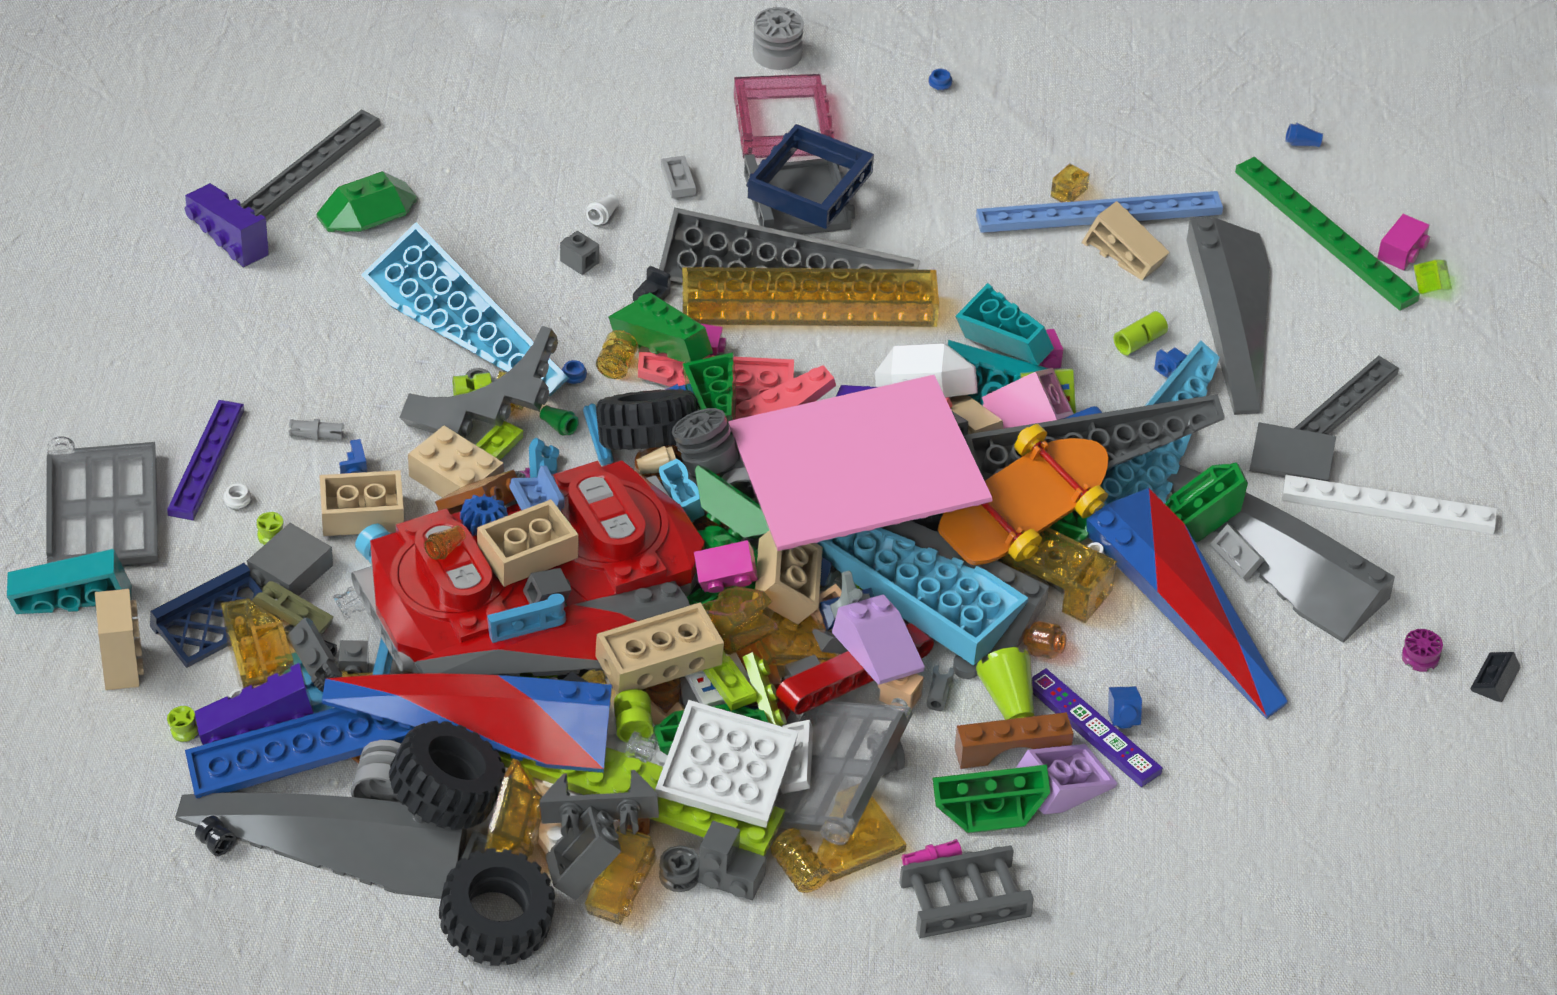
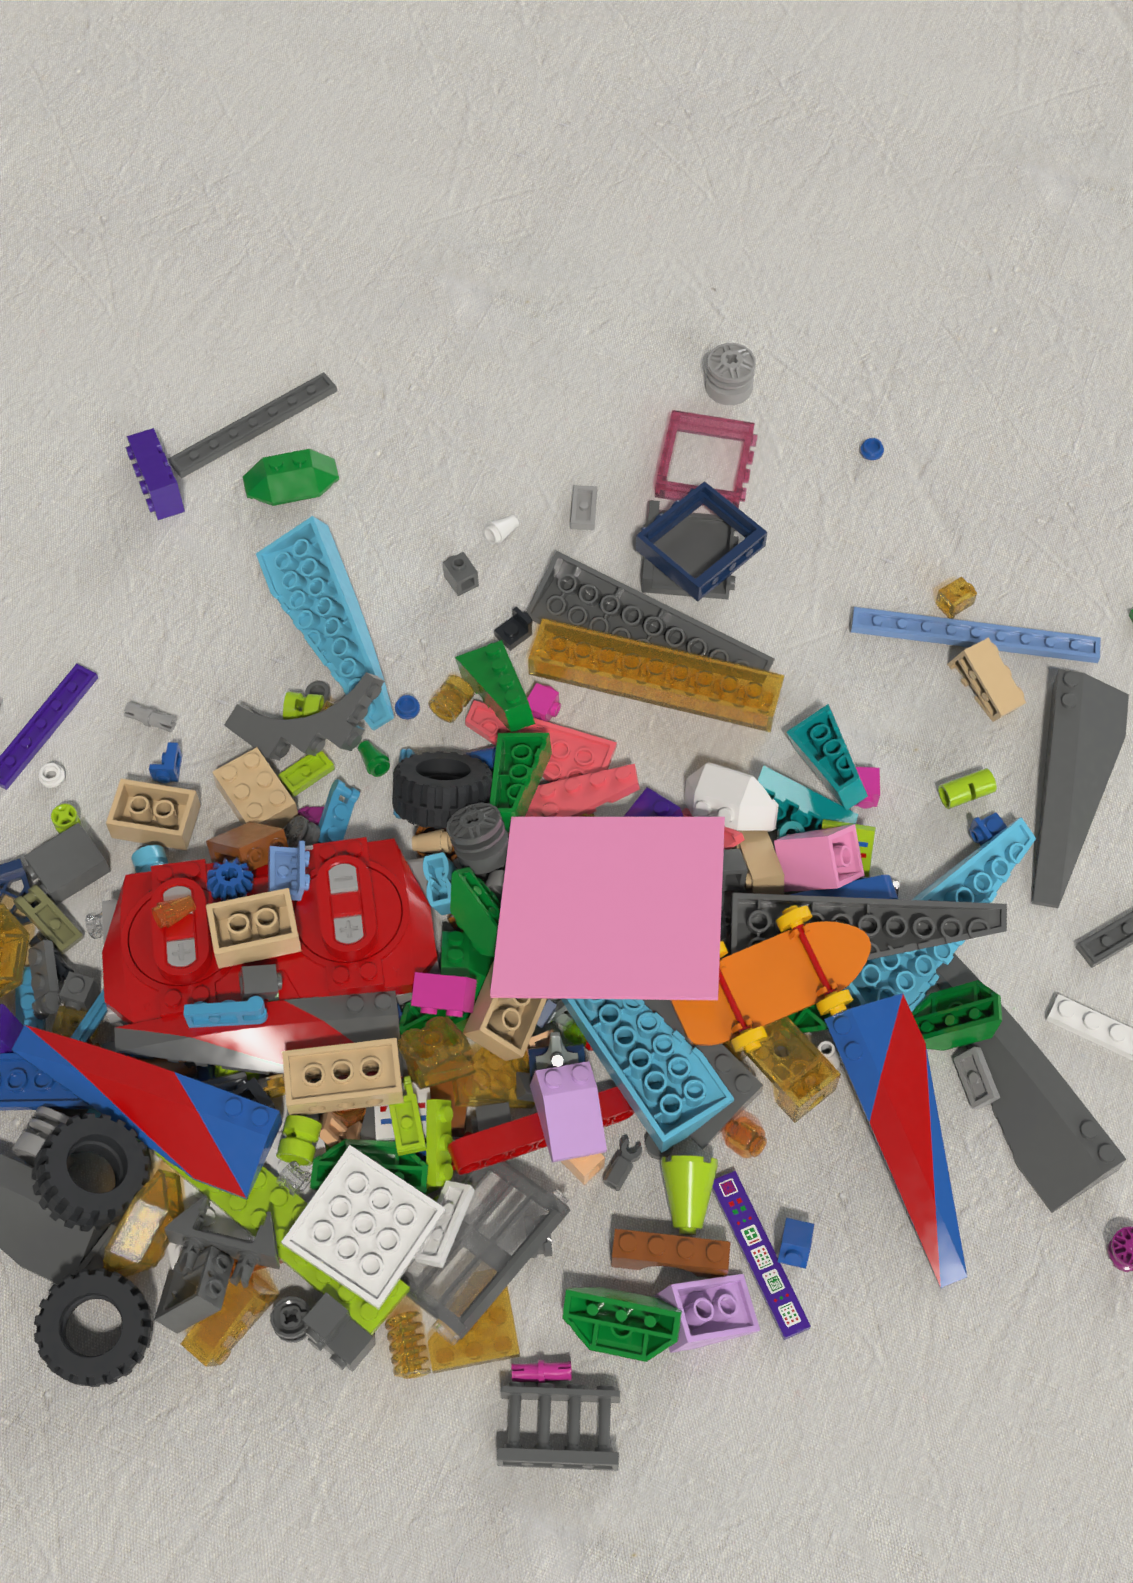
camera: 20 degrees right, 15 degrees up
dark grey tile [1249,422,1336,481] -> none

